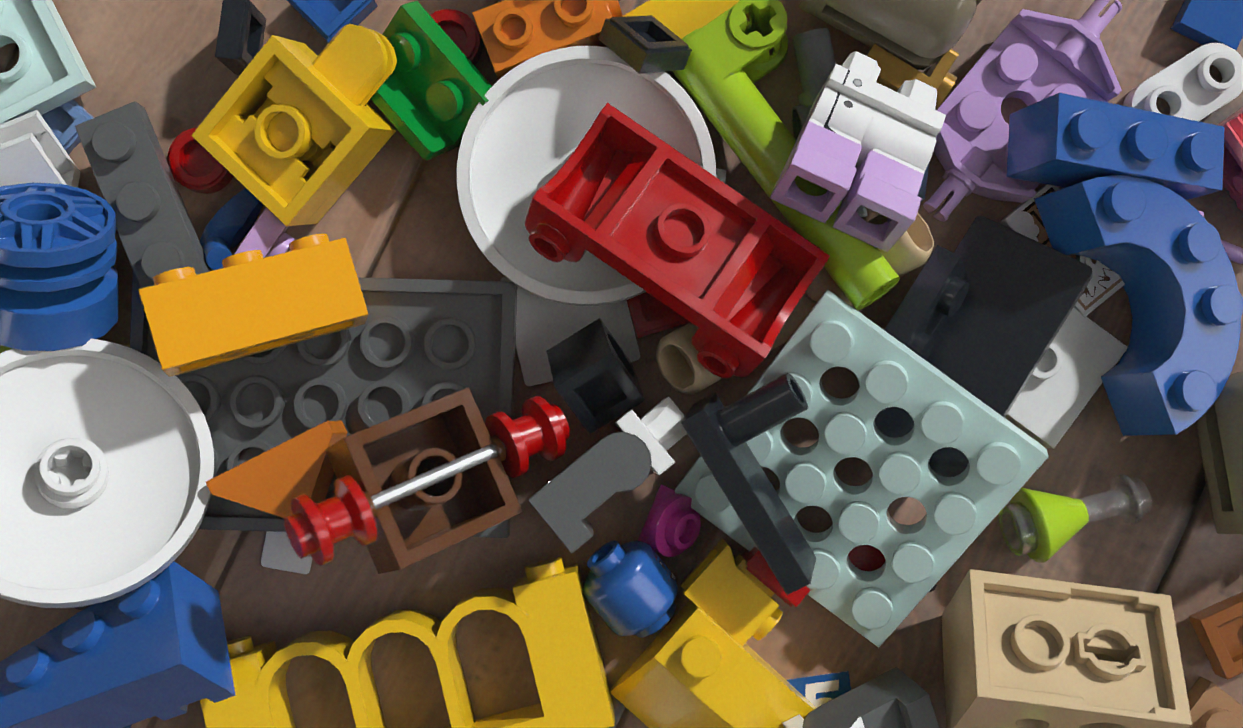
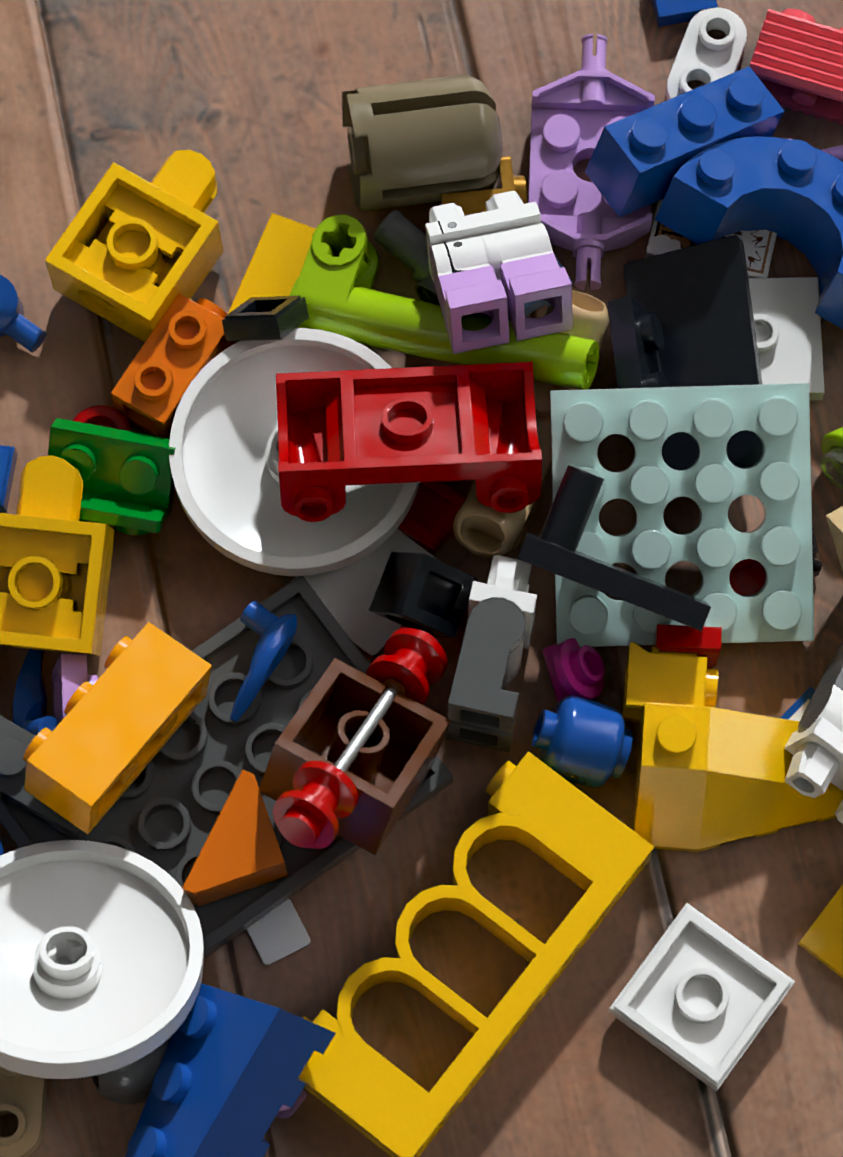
camera: 35 degrees left, 15 degrees down
none -> blue bar [230,601,297,723]

